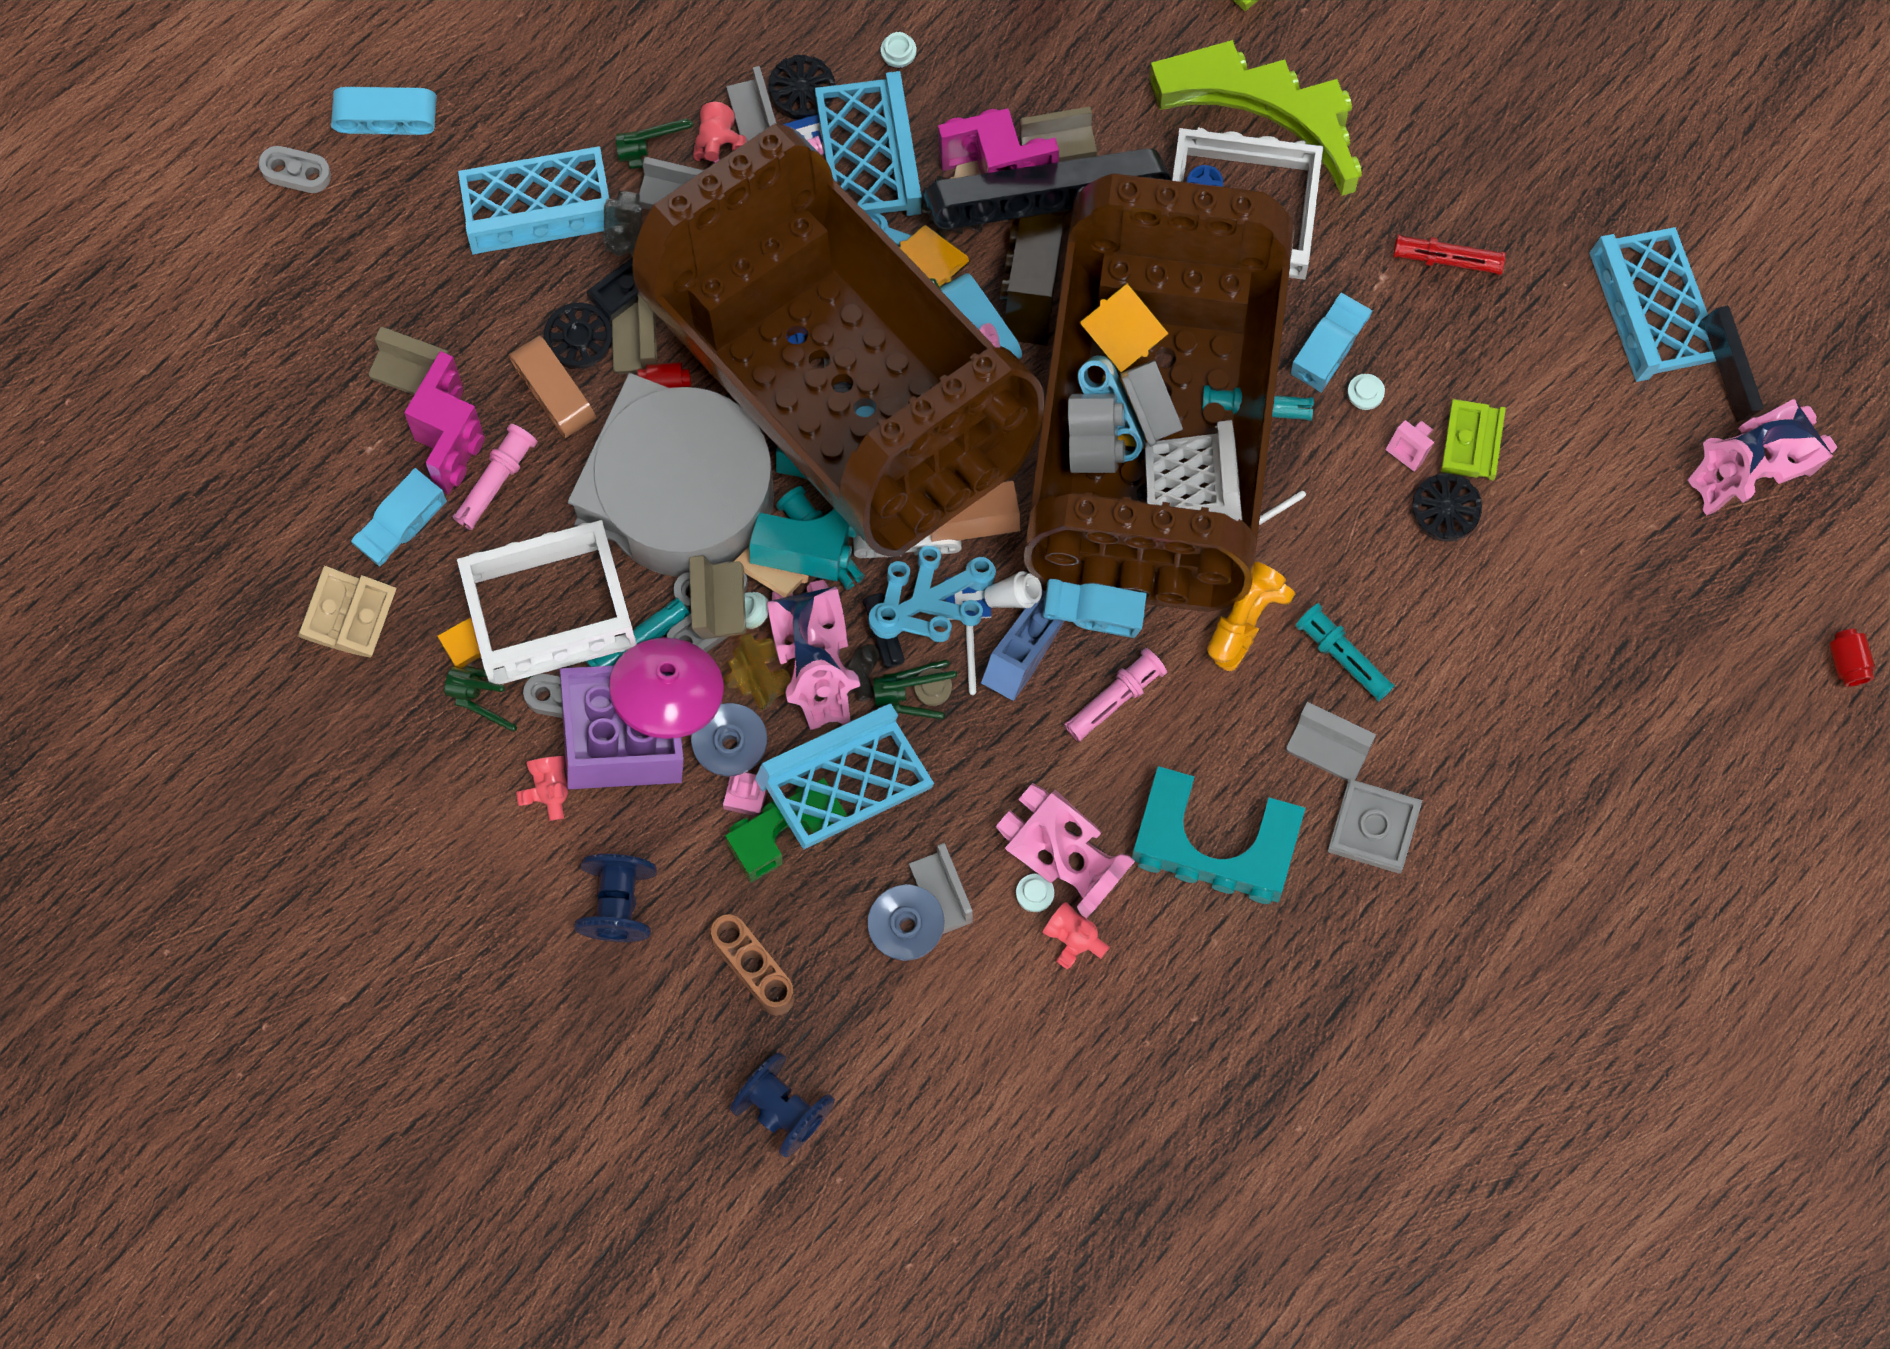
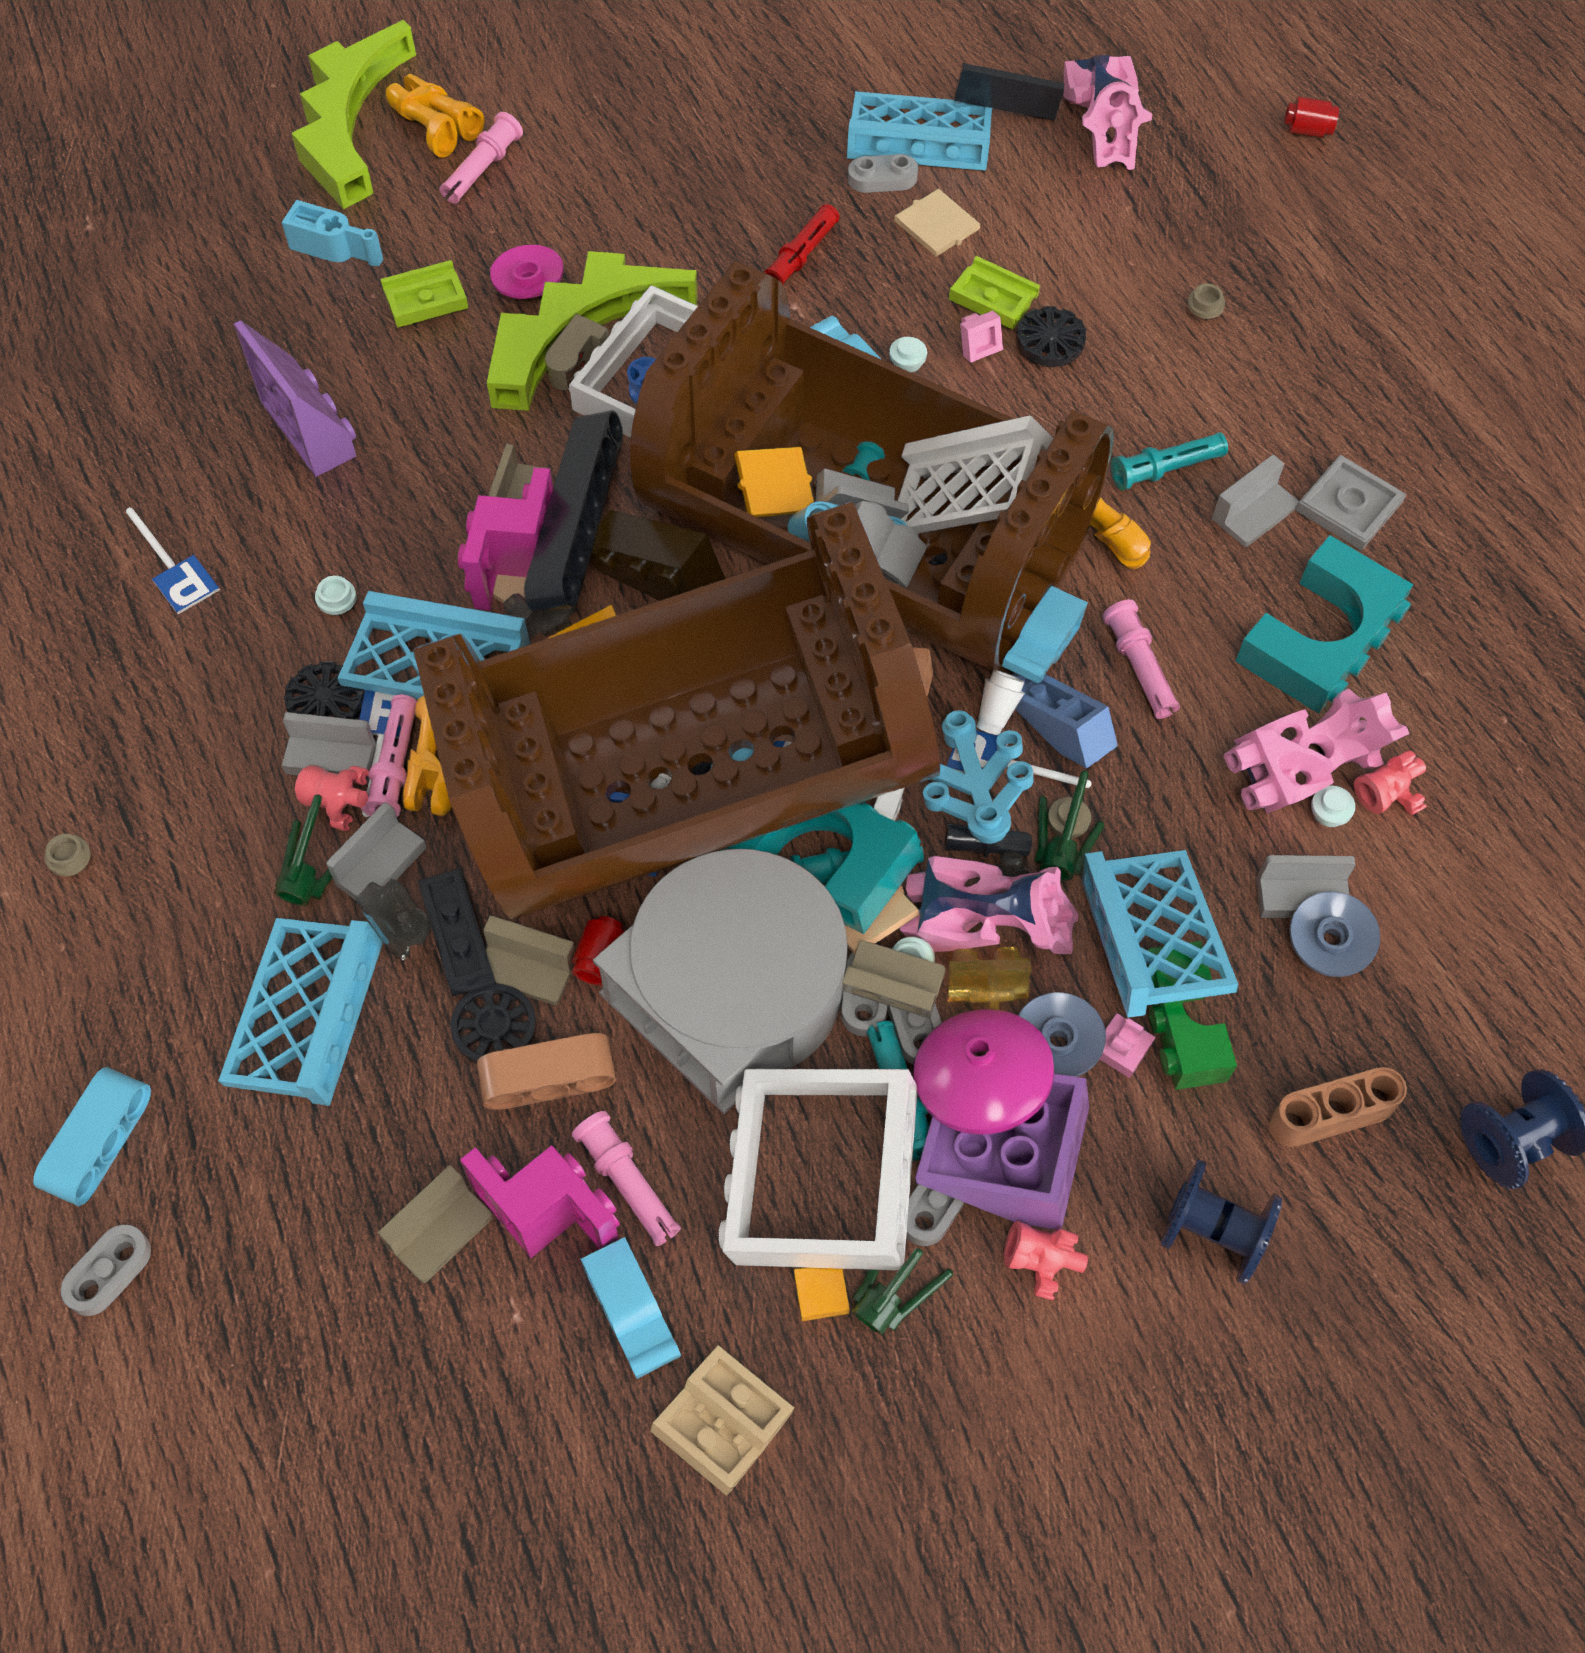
camera: 70 degrees left, 10 degrees down
none -> dark pink dish [490,245,564,299]
none -> dark tan leg [545,314,609,390]
none -> light grey plate [848,154,918,193]
none -> tan piece [894,189,980,257]
none -> dark tan plate [1187,283,1225,319]

